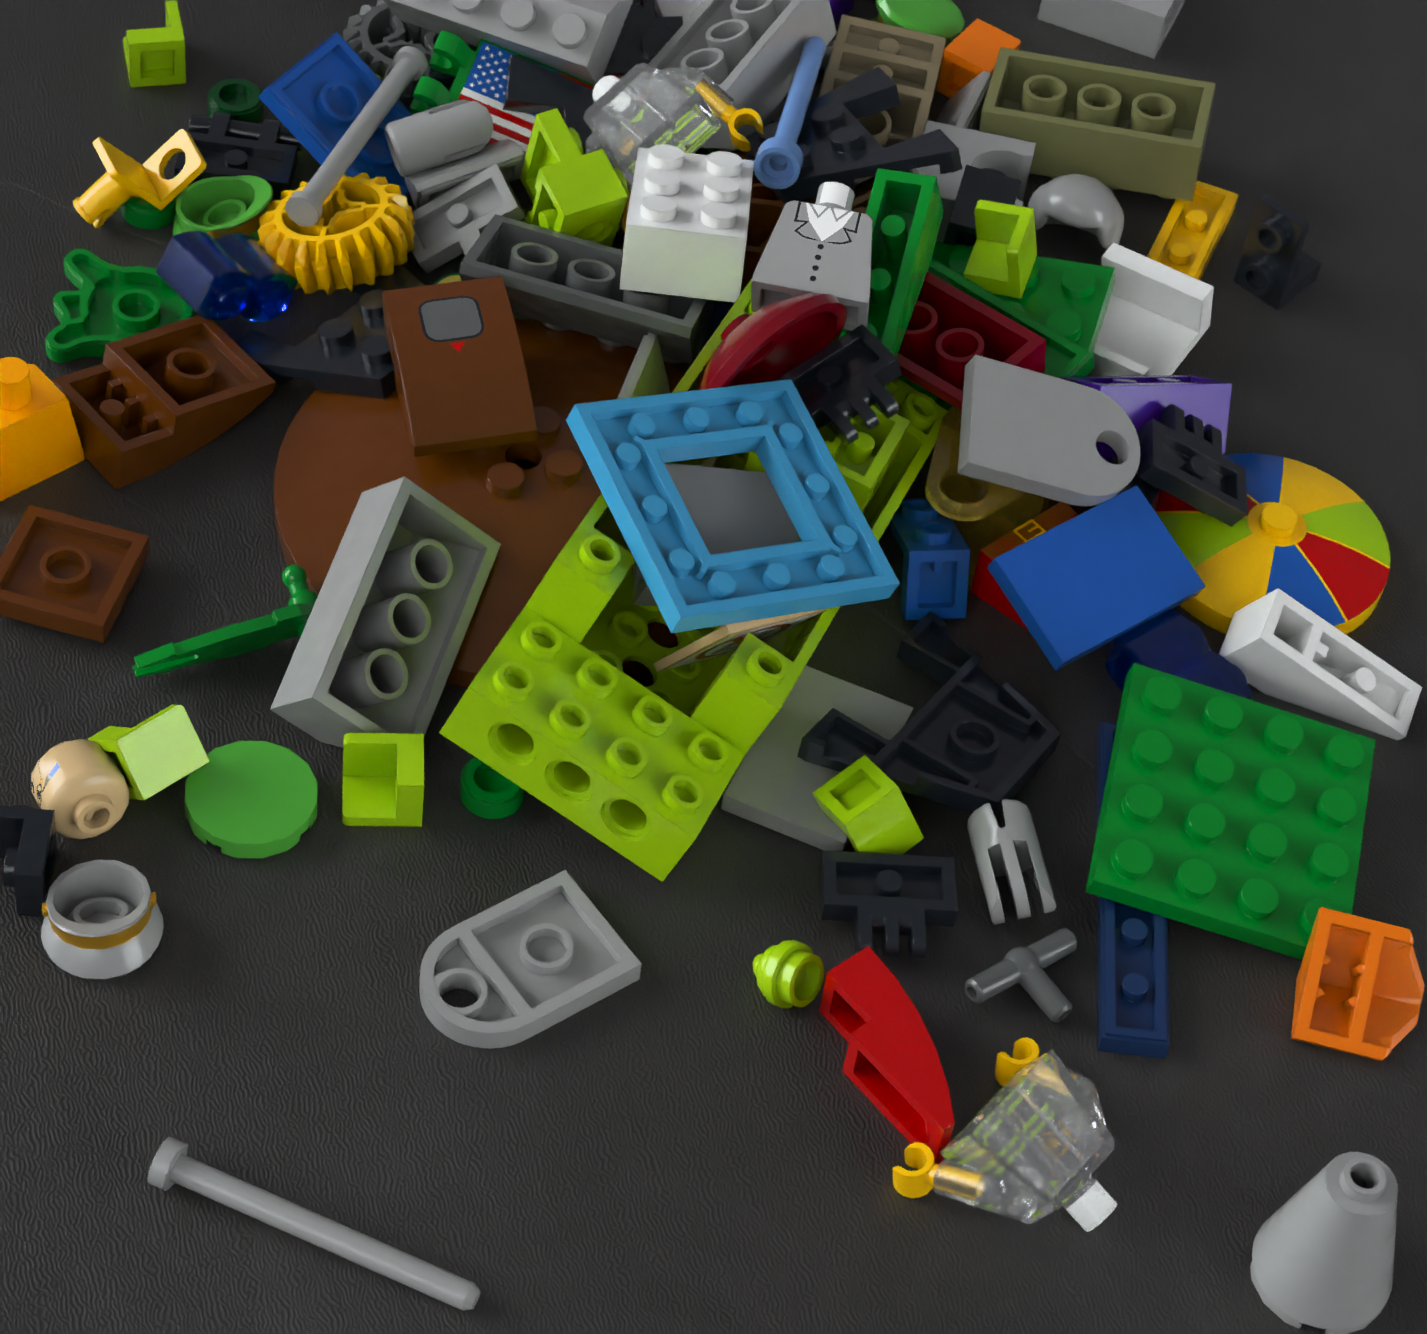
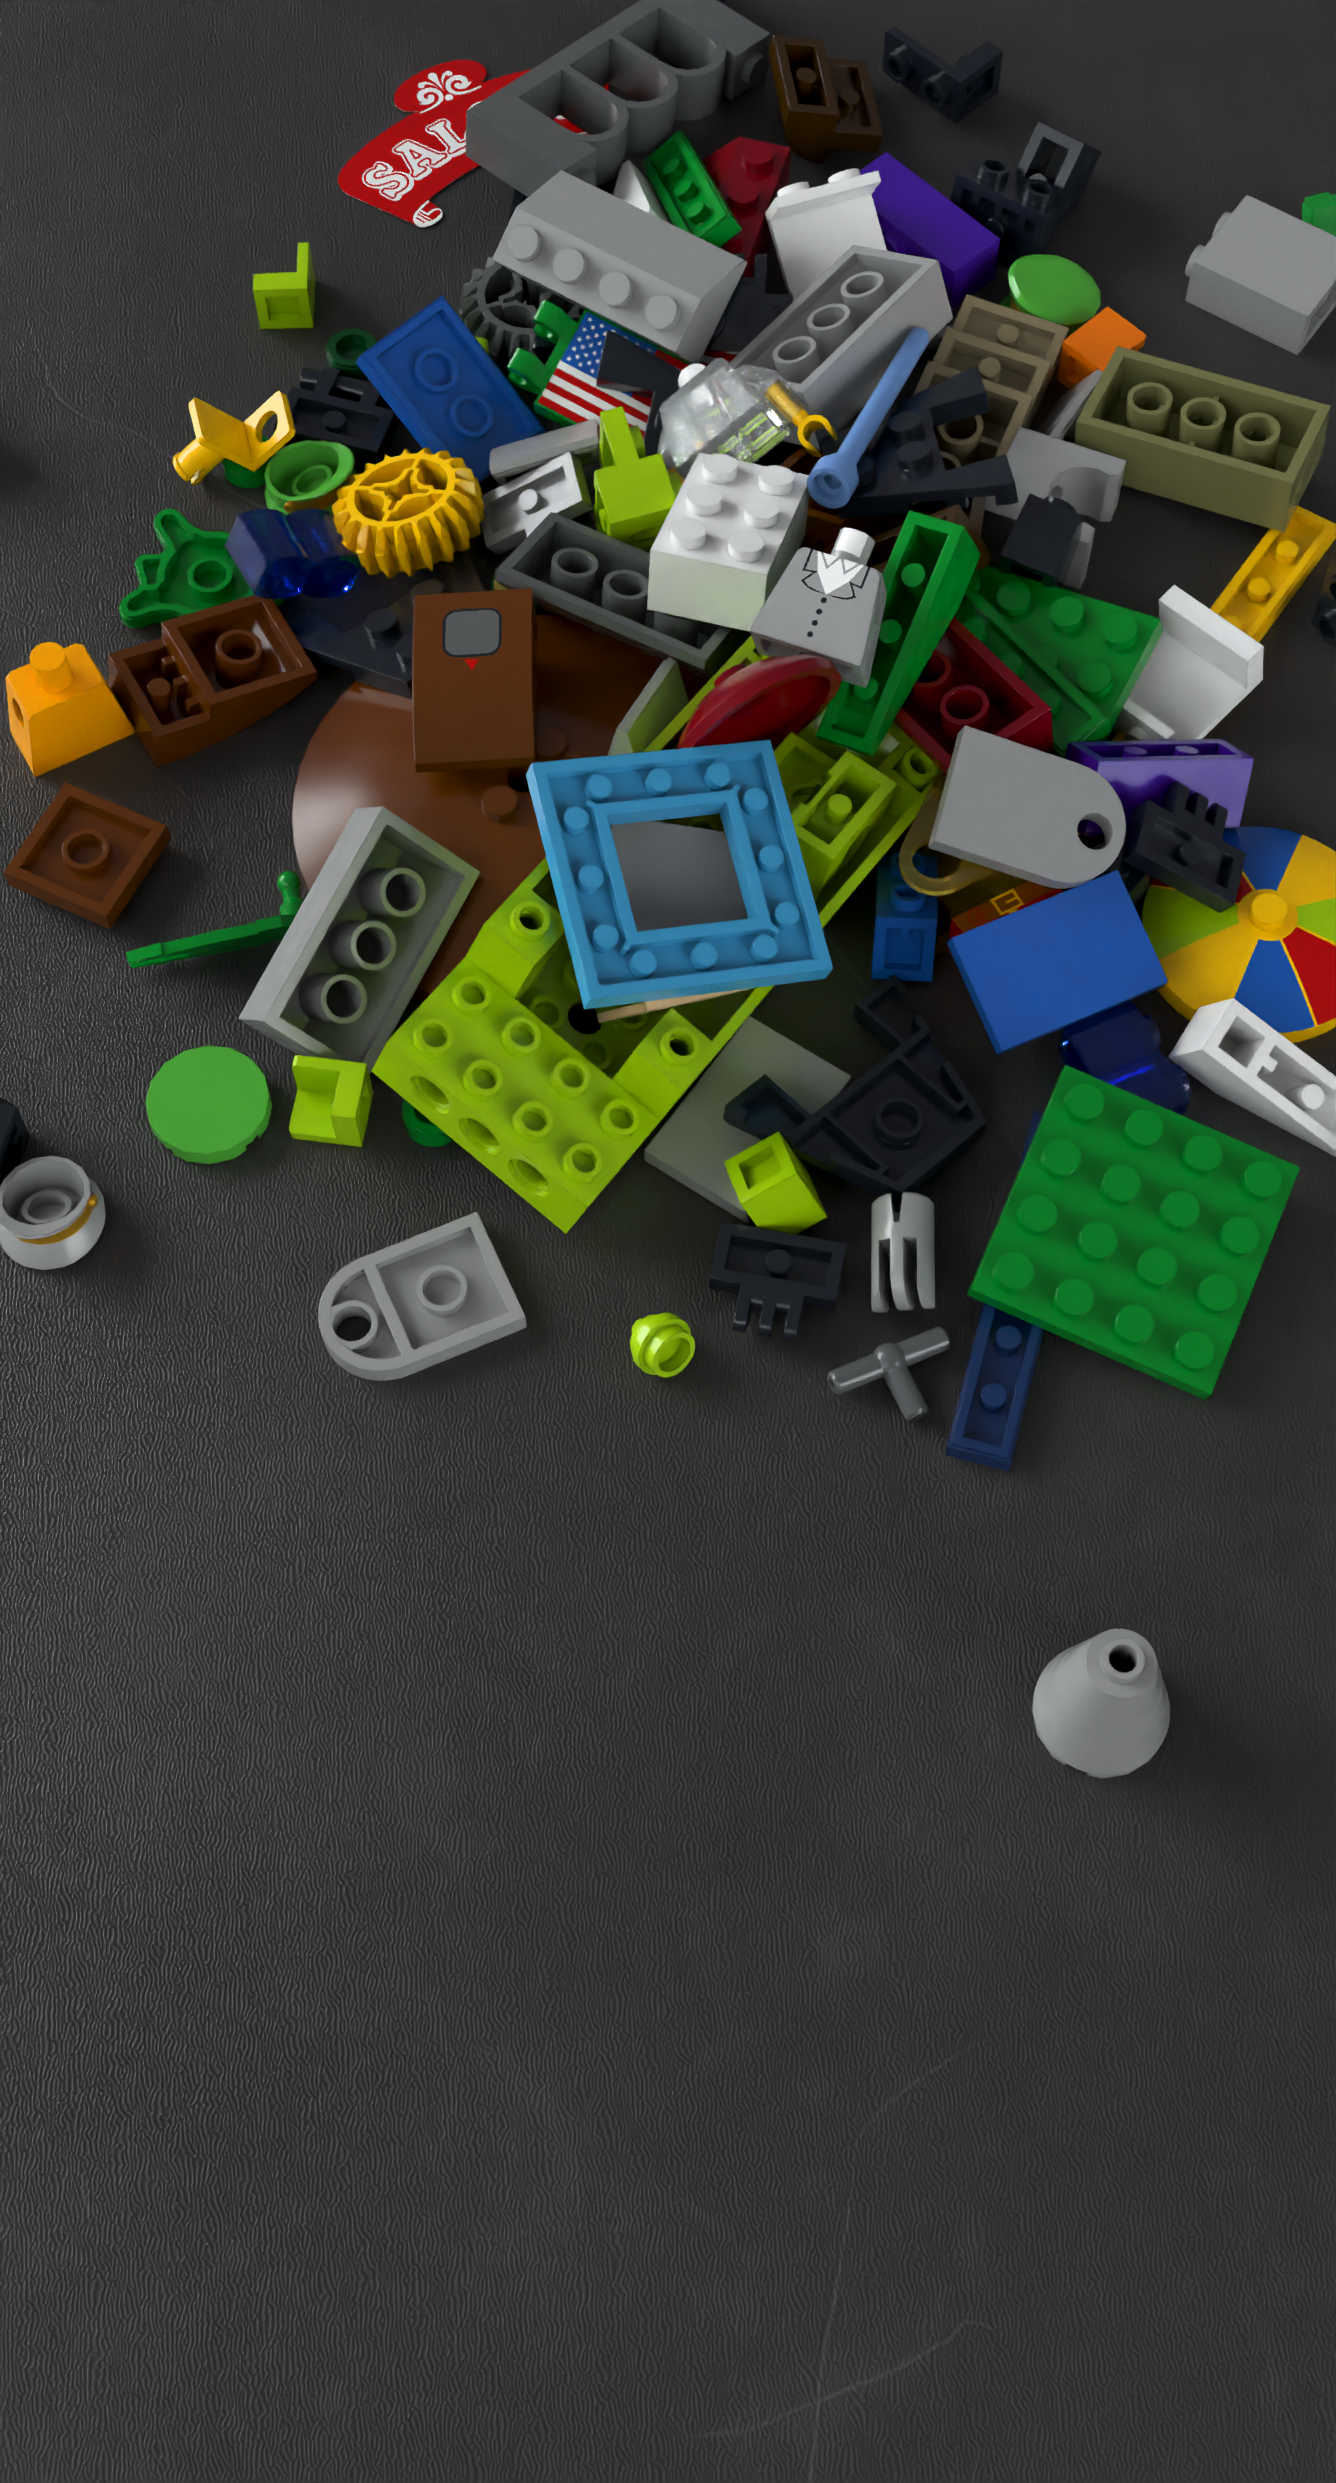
camera: 20 degrees right, 15 degrees up
tan head [31,739,130,840] -> none
lime panel [88,704,210,800] -> none
light grey bar [147,1136,481,1310] -> none
light grey bar [286,46,428,227] -> none
light grey arm [385,100,493,177] -> none
black hinge [775,324,902,446] -> none
red slope [819,946,955,1165] -> none
clear torso [892,1037,1118,1232] -> none
lime panel [964,200,1037,299] -> none
light grey hair [1027,173,1124,250] -> none
orange slope [1291,907,1425,1061] -> none

